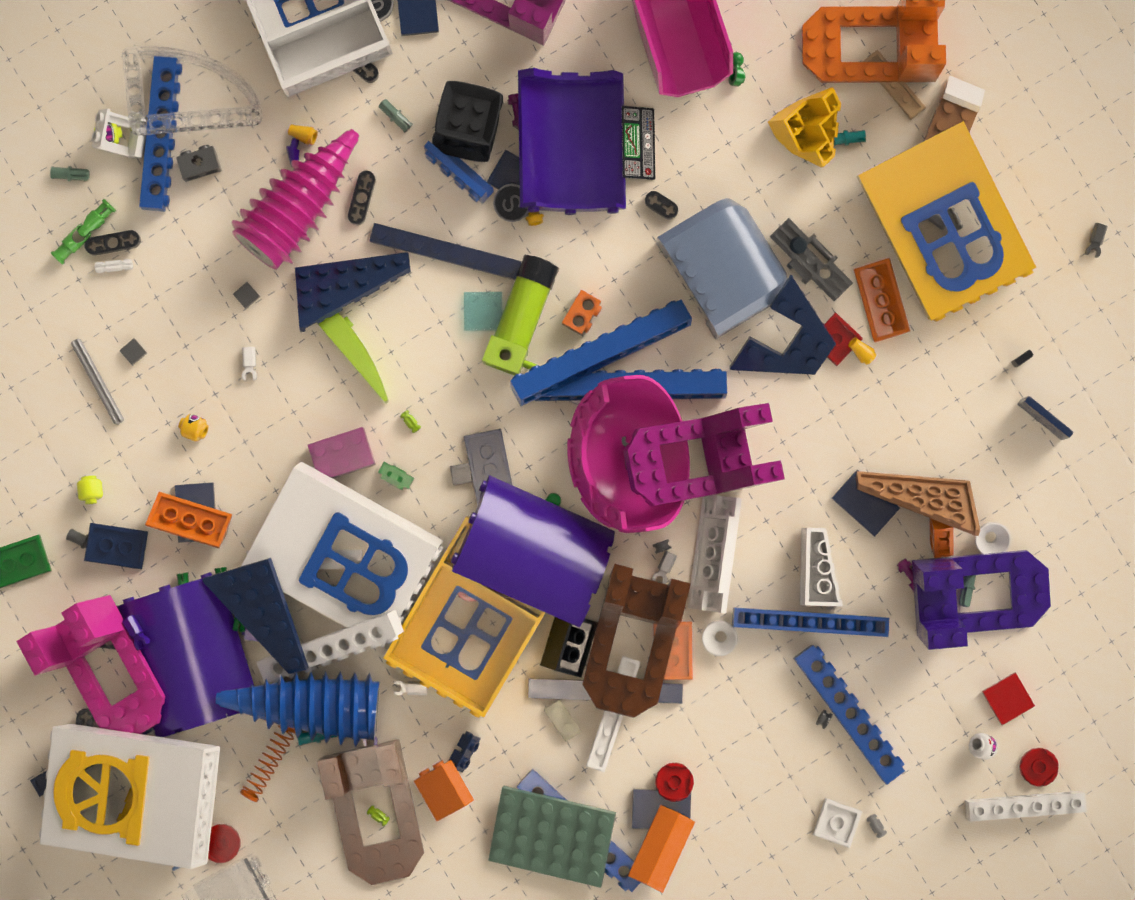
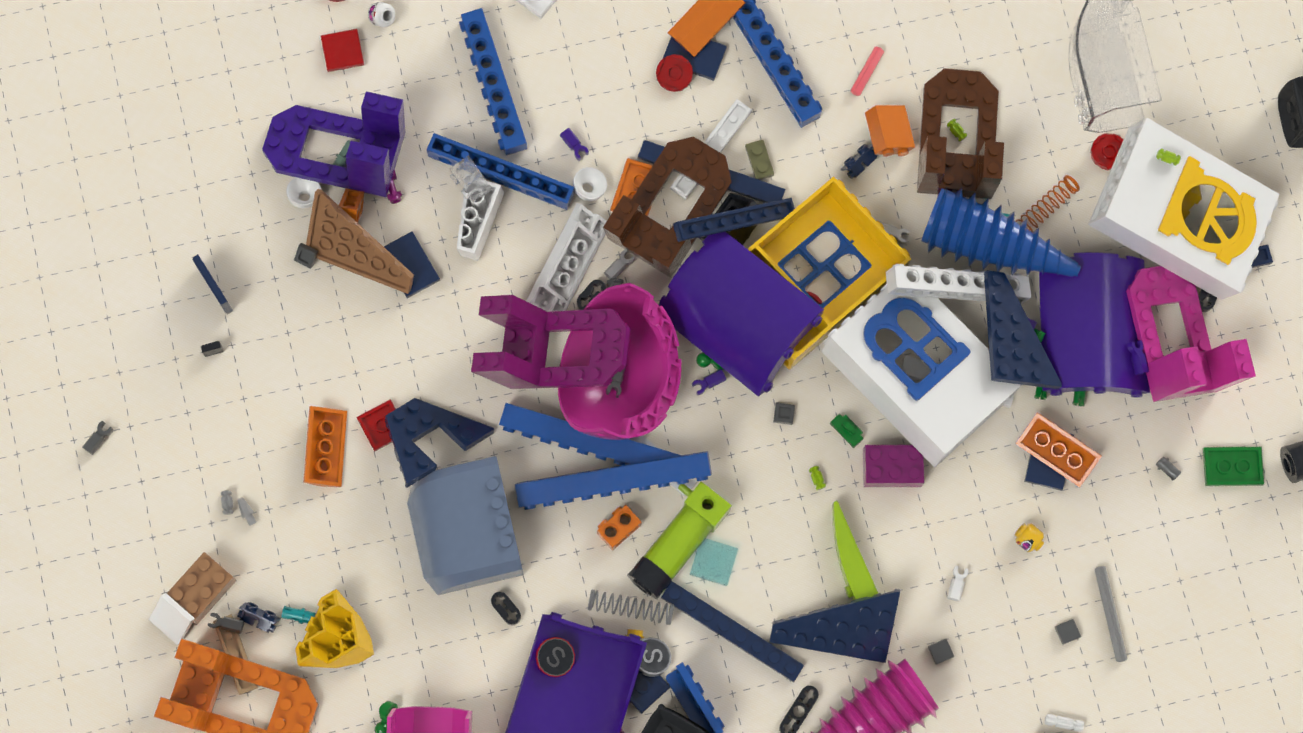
camera: 165 degrees left, 10 degrees down
neon yellow head [77,476,103,504] -> none
dark blue tile [84,523,148,569] -> none
tile [464,429,512,505] -> none
sand green plate [488,786,616,888] -> none
sticker [622,106,656,180] -> none
dark grey piece [770,218,853,301] -> none
dark grey bush [816,710,833,729] -> none
yellow cone [848,338,876,365] -> none
yellow panel [856,121,1037,322] -> none
none -> dark grey bar [208,613,244,634]
none -> dark blue hinge [237,602,281,633]
none -> dark grey tile [294,243,318,269]
none -> clear brick [450,155,492,203]
none -> black tile [535,637,575,677]
none -> dark purple bar [560,128,589,161]
none -> black beam [577,280,606,310]
none -> light grey piece [588,589,674,625]
none -> dark blue tile [673,198,795,242]
none -> dark purple bar [692,369,726,395]
none -> coral axle [851,46,884,96]
none -> lime piece [1156,149,1181,166]

